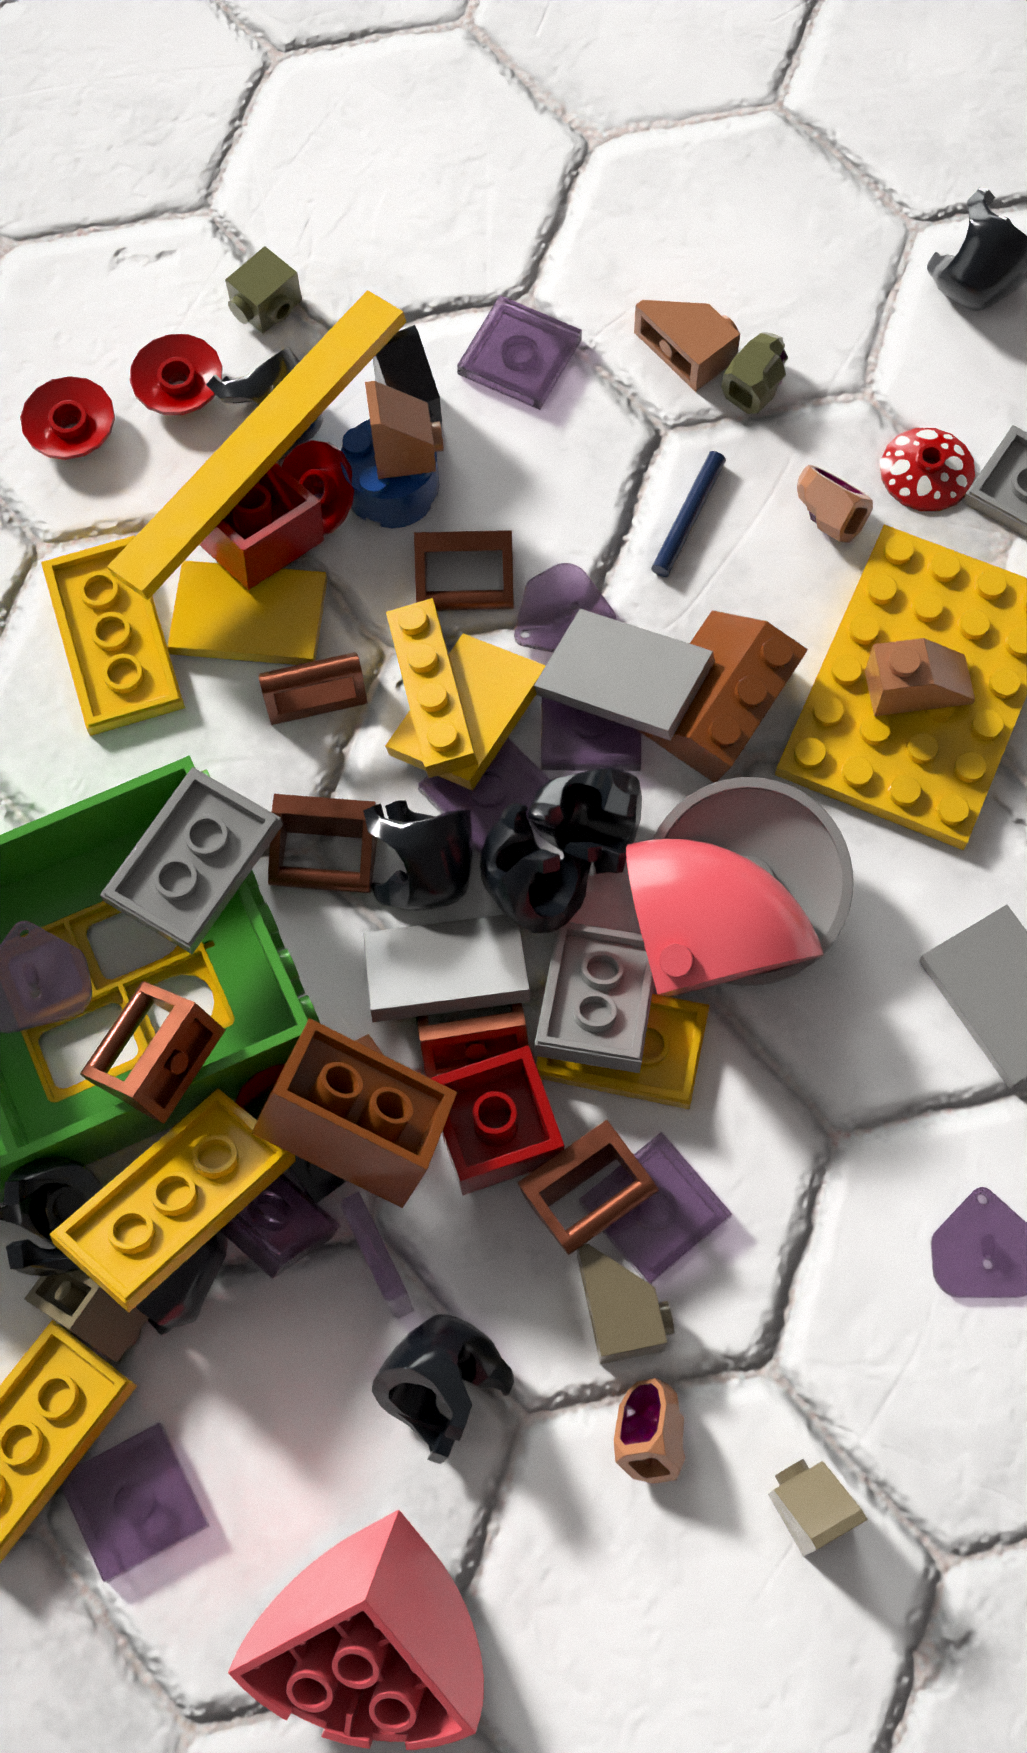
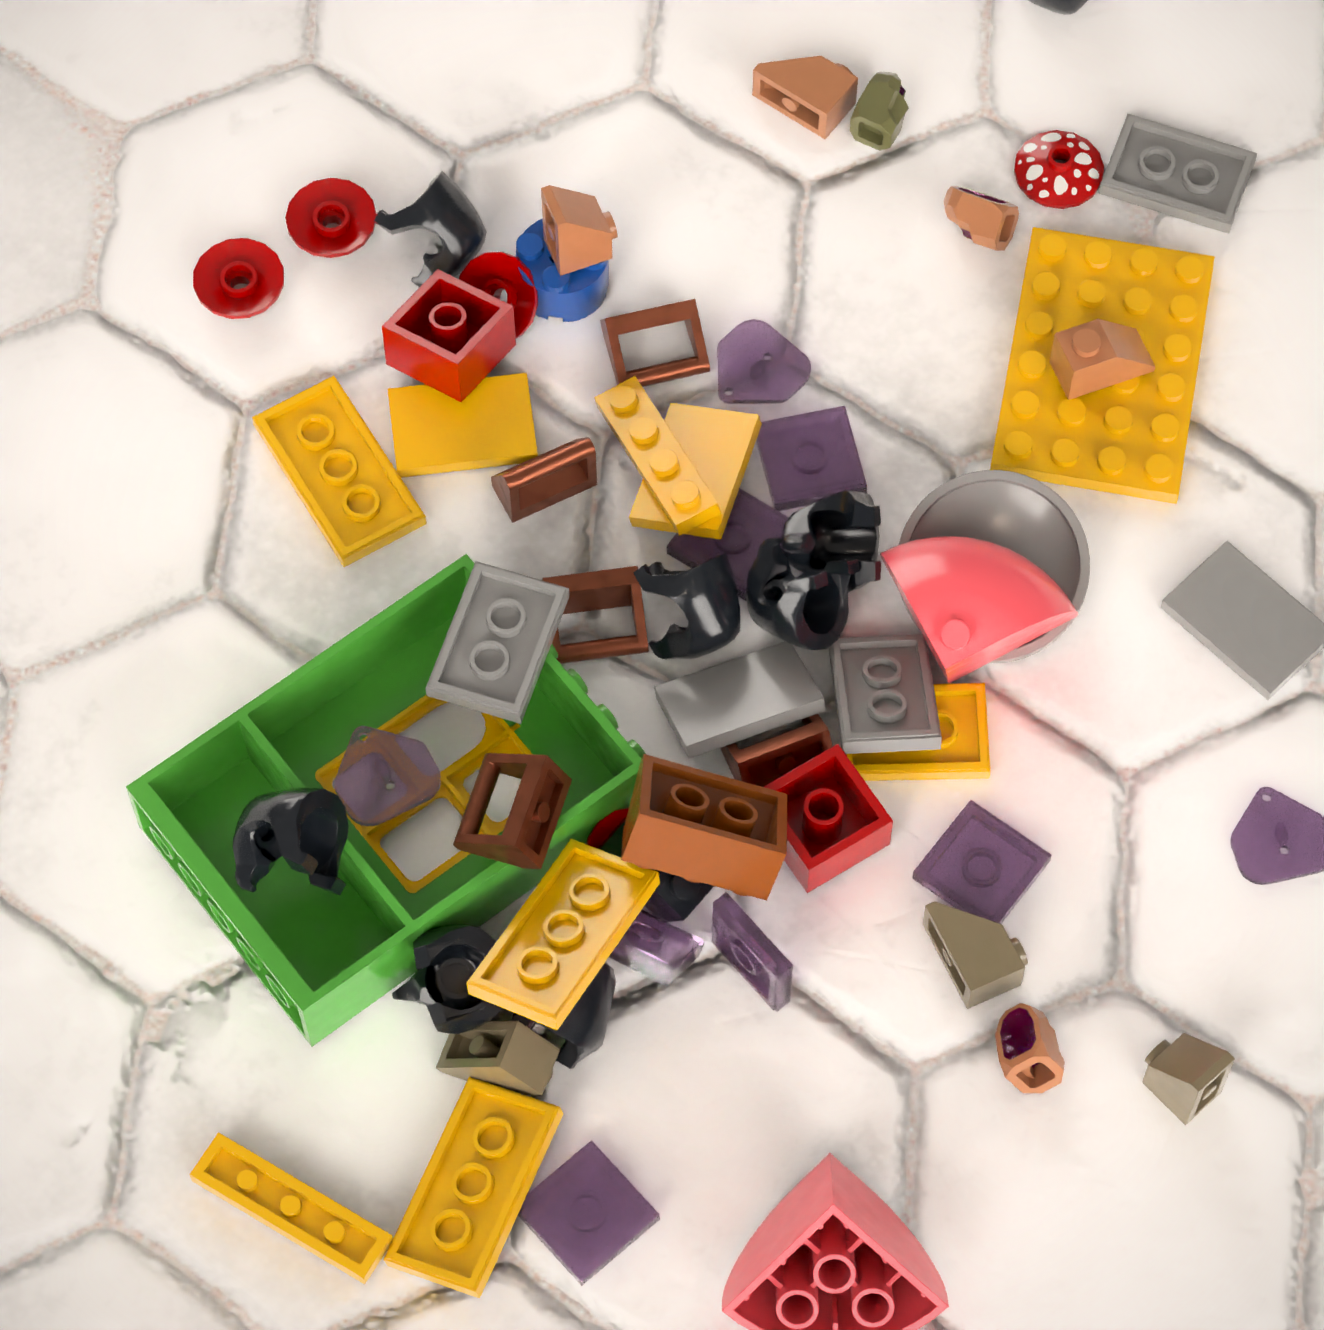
camera: 15 degrees left, 5 degrees down
yellow tile [107,290,406,600] -> none
olive brick [225,246,302,334] -> none
black piece [372,1314,514,1464] -> none
black slope [373,325,442,424] -> none
clear purple tile [457,295,582,410] -> none
copper tile [517,1120,659,1255] -> none
light grey tile [534,609,715,741] -> none
dark orange slope [636,610,808,783] -> none
dark blue bar [651,451,726,577] -> none

